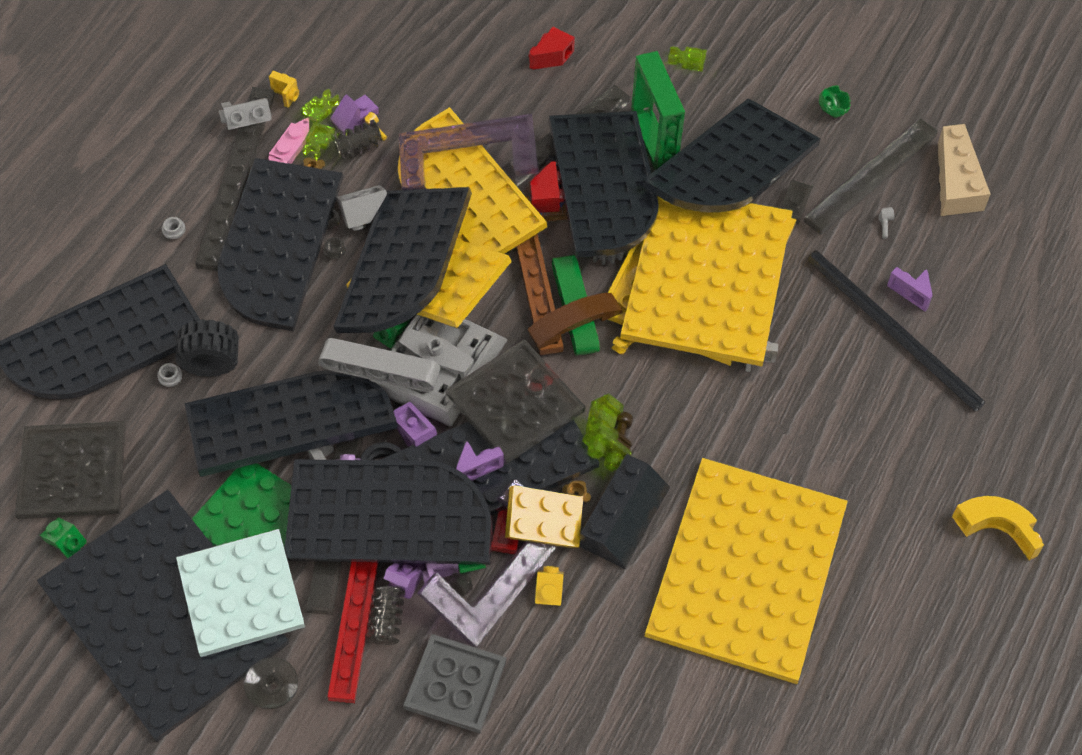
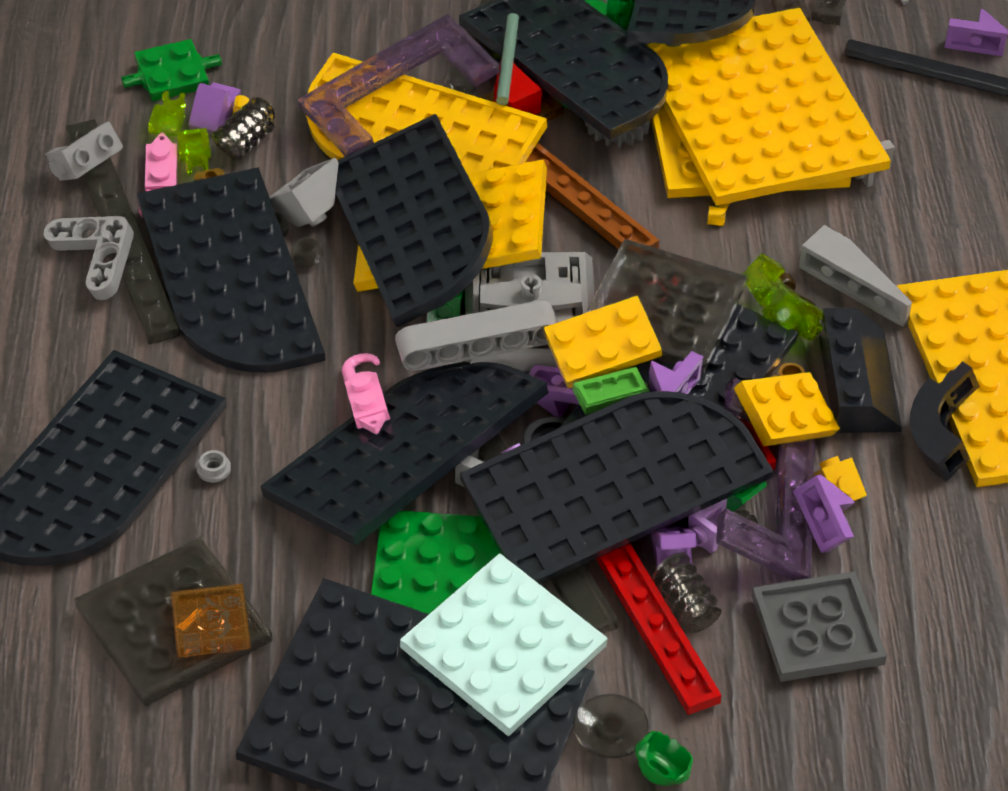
camera: 30 degrees left, 10 degrees down
green bracket [40,517,87,558] -> none
light grey plate [162,217,185,239] -> none
black tyre [176,319,239,377] -> none
yellow bracket [269,71,299,108] -> none
reddish brown slope [528,293,623,349] -> none
green beam [552,255,600,356] -> none
none -> light grey beam [44,216,134,300]
none -> green plate [121,39,222,102]
none -> clear orange tile [171,583,251,658]
none -> bright pink plate [342,353,390,434]
none -> sand green bar [496,13,519,106]
none -> yellow plate [544,295,662,389]
none -> bright green plate [573,367,649,415]
none -> green hair [635,731,693,787]
none -> medium lavender slope [793,475,855,553]
none -> light grey slope [799,225,912,328]
none -> black arch [910,361,980,482]

